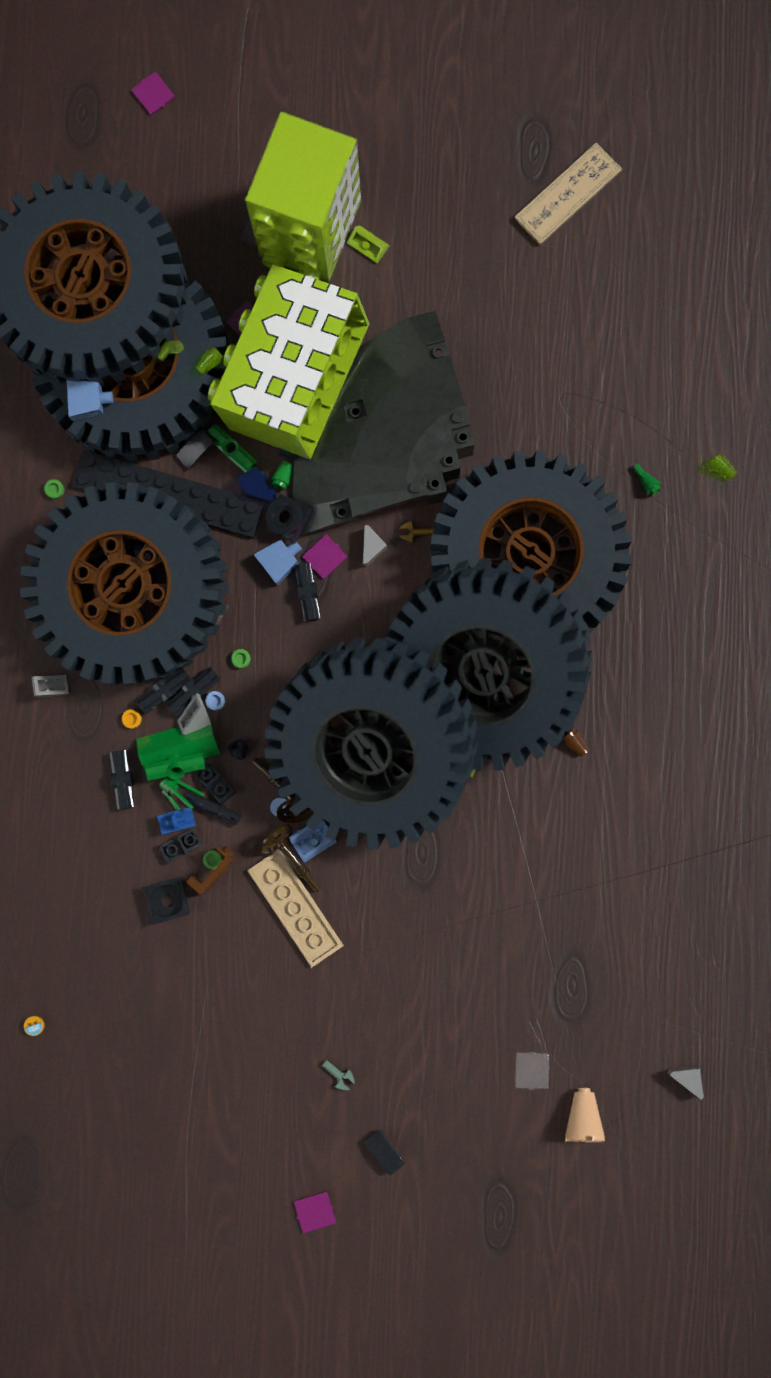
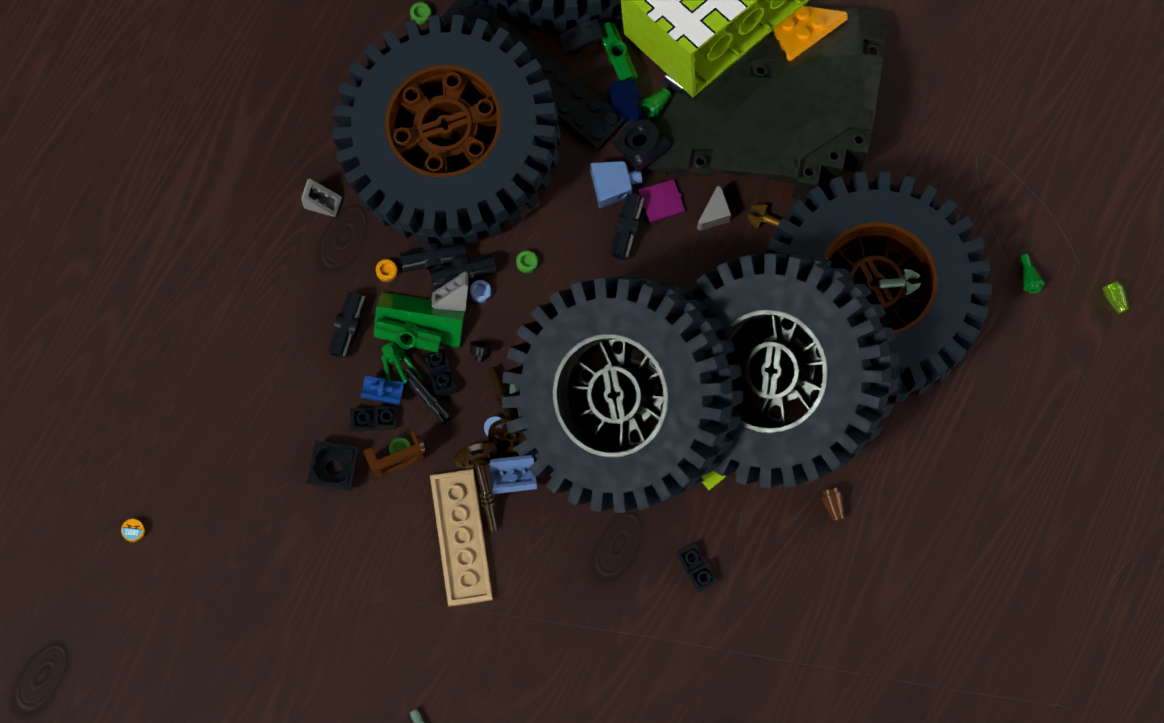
camera: 15 degrees right, 10 degrees down
none -> black slope [675,542,718,593]
none -> light orange wing [773,6,848,61]
none -> sand green bar [878,269,921,295]

